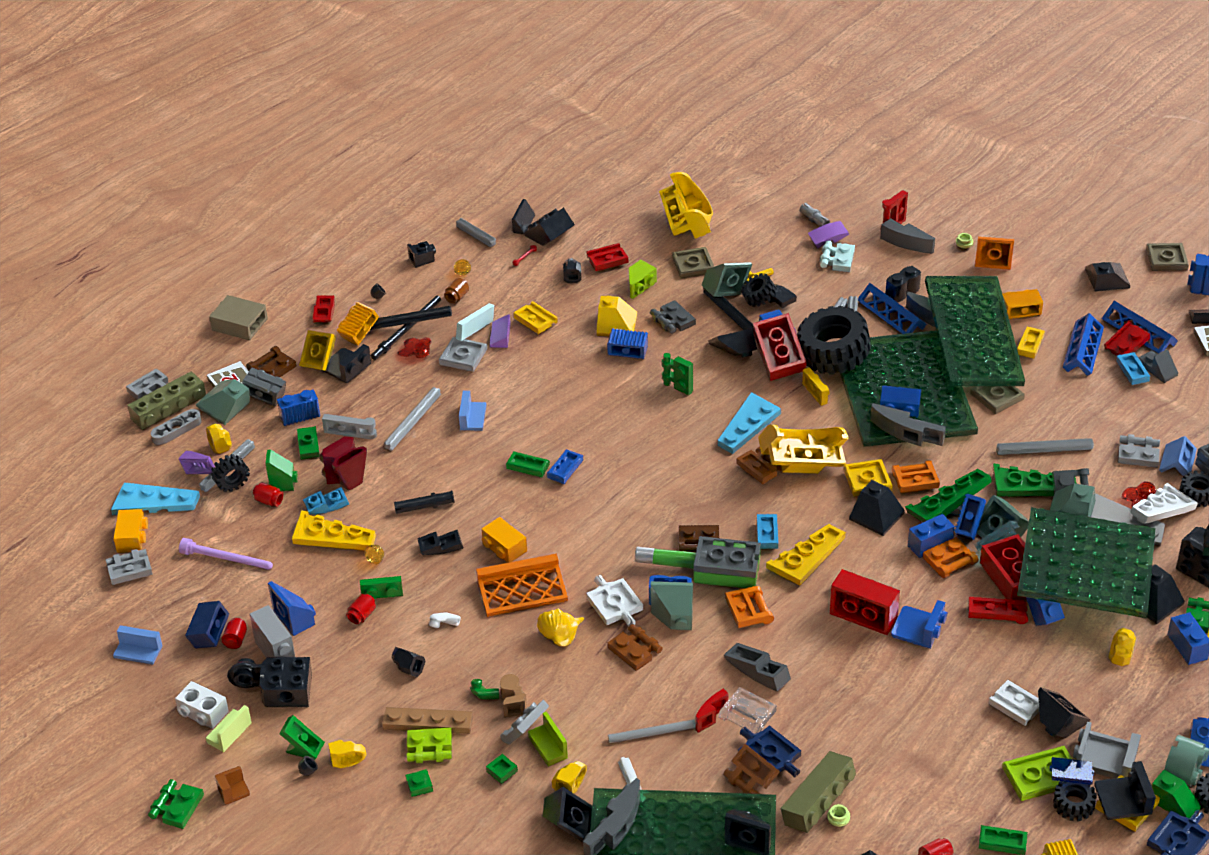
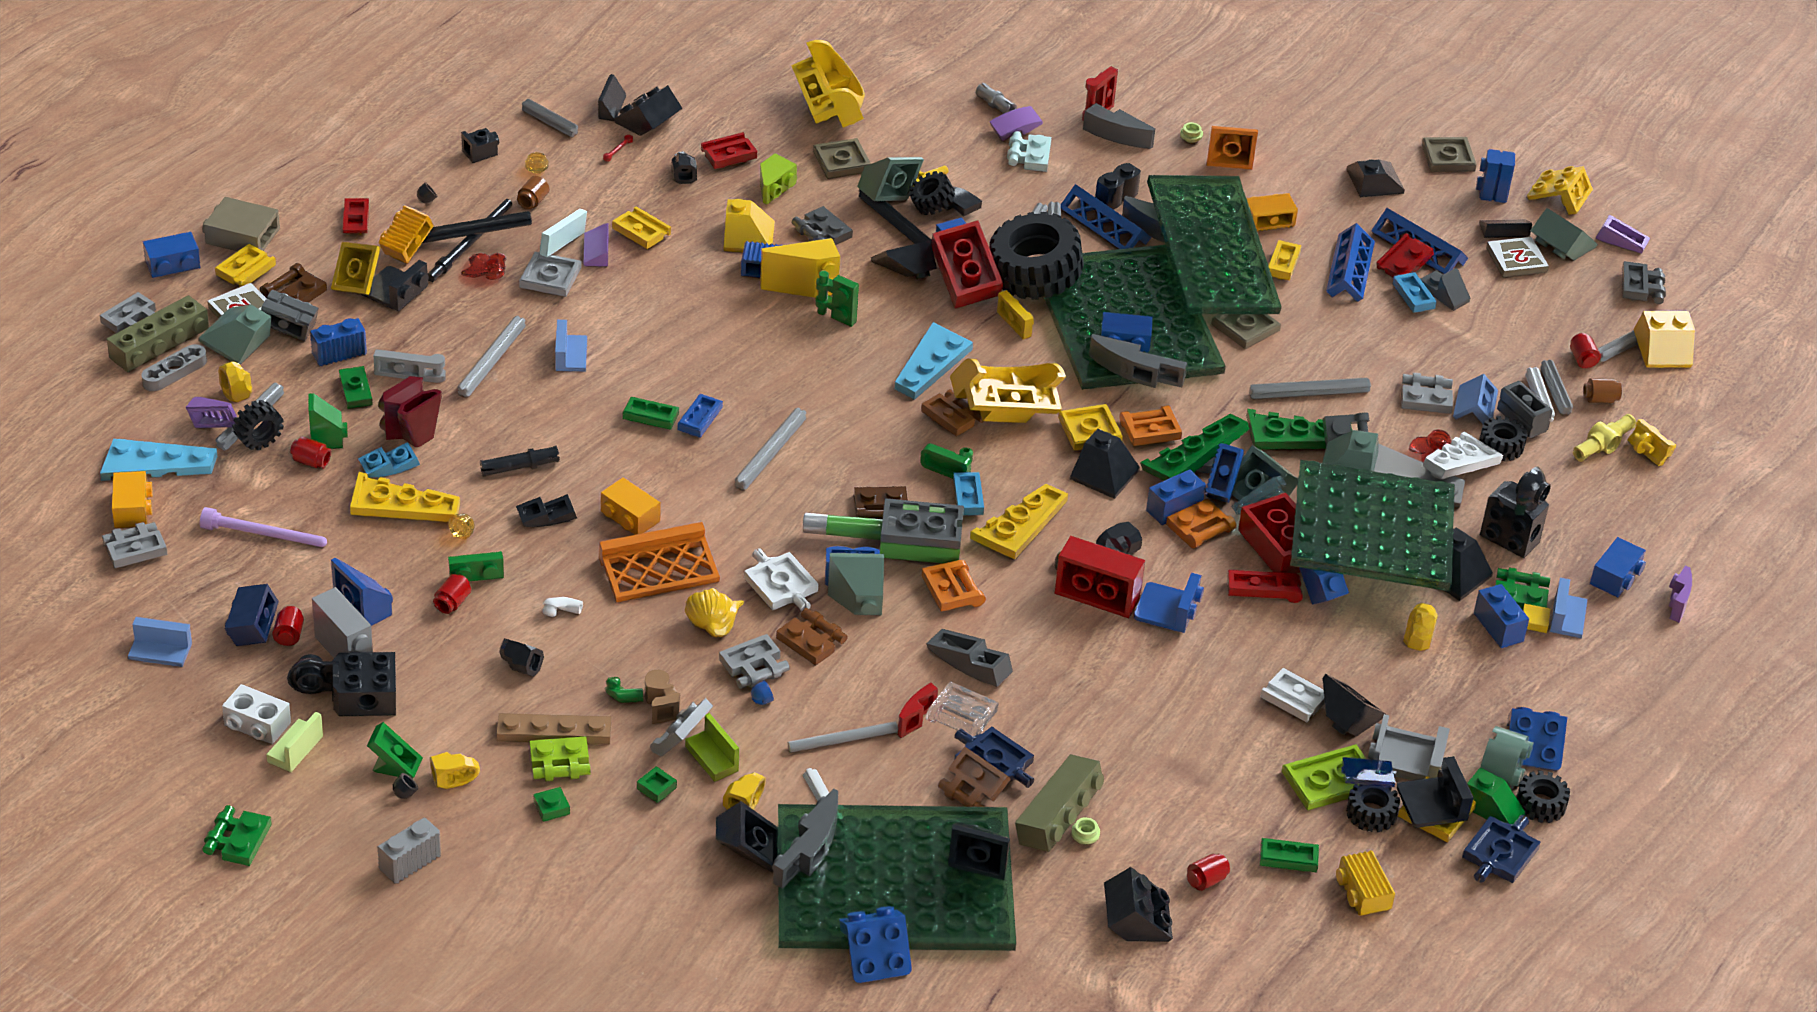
camera: 10 degrees left, 0 degrees up
dark orange panel [215,766,250,805] -> none
none -> blue brick [143,232,201,278]
none -> yellow plate [215,244,276,288]
none -> light grey brick [377,817,441,883]
none -> light grey plate [719,634,790,689]
none -> light grey axle [735,408,806,490]
none -> blue hinge [751,680,774,705]
none -> yellow slope [760,238,840,298]
none -> green piece [920,443,973,479]
none -> black rock [1096,522,1142,554]

